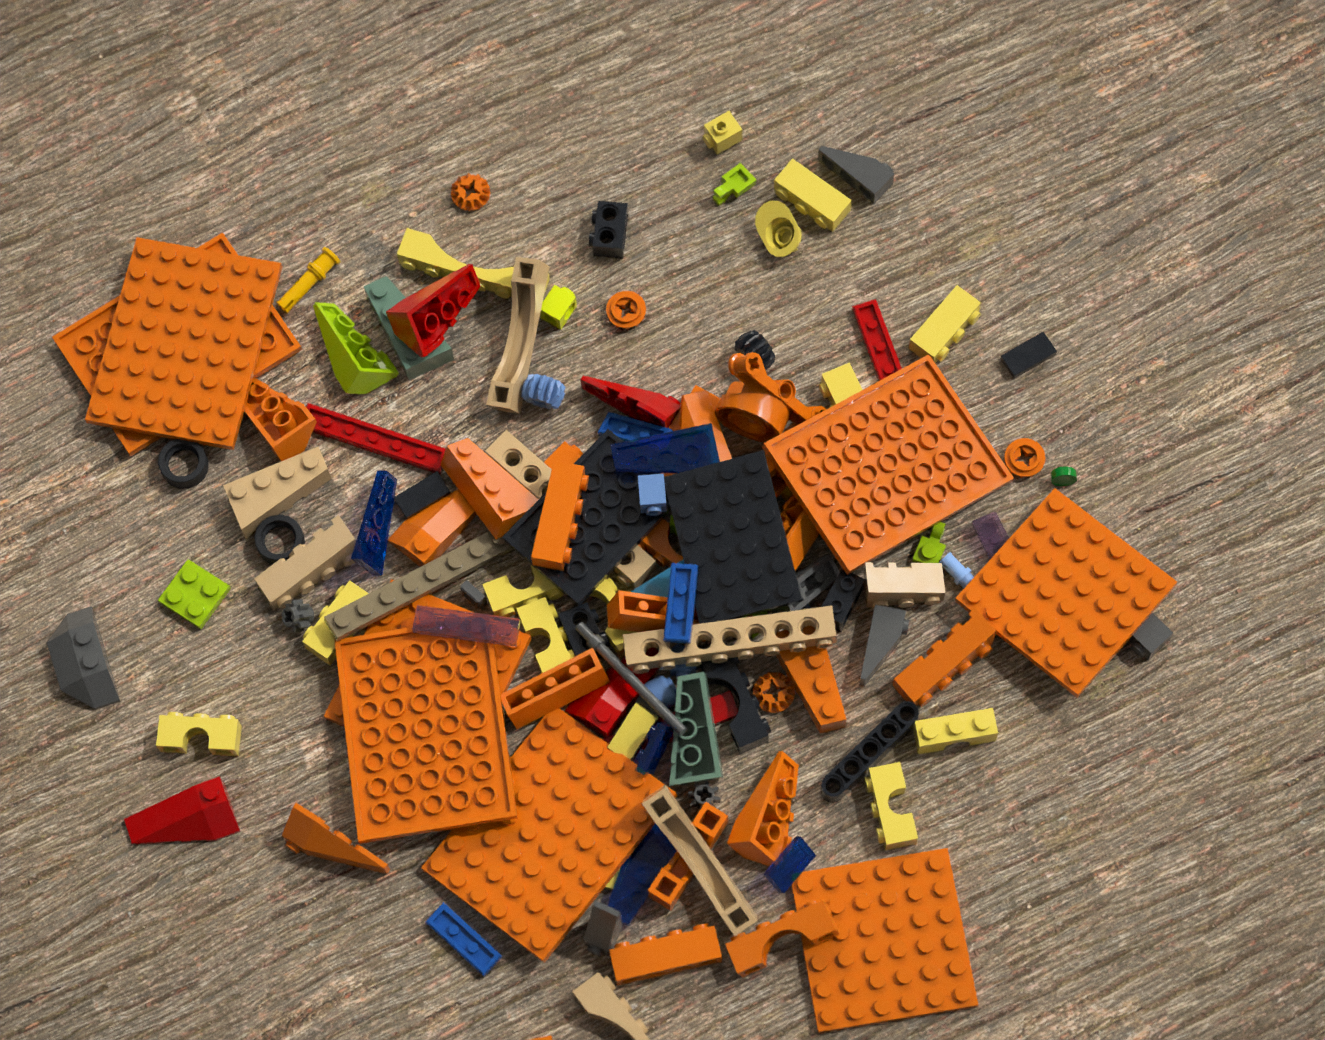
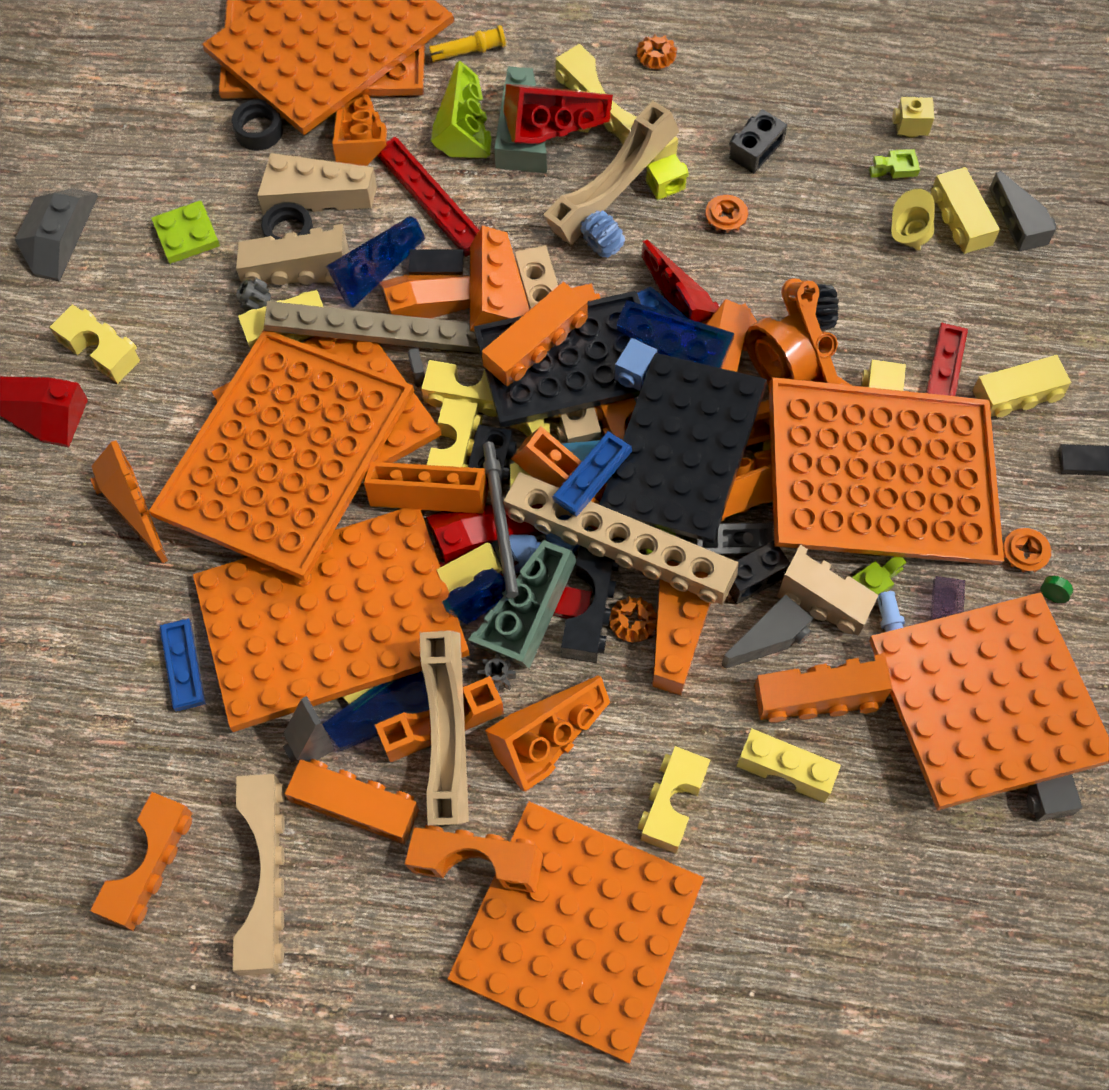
camera: 30 degrees right, 5 degrees down
plate [412,605,521,647] -> none
clear blue tile [763,836,816,894] -> none
black beam [820,701,919,803] -> none

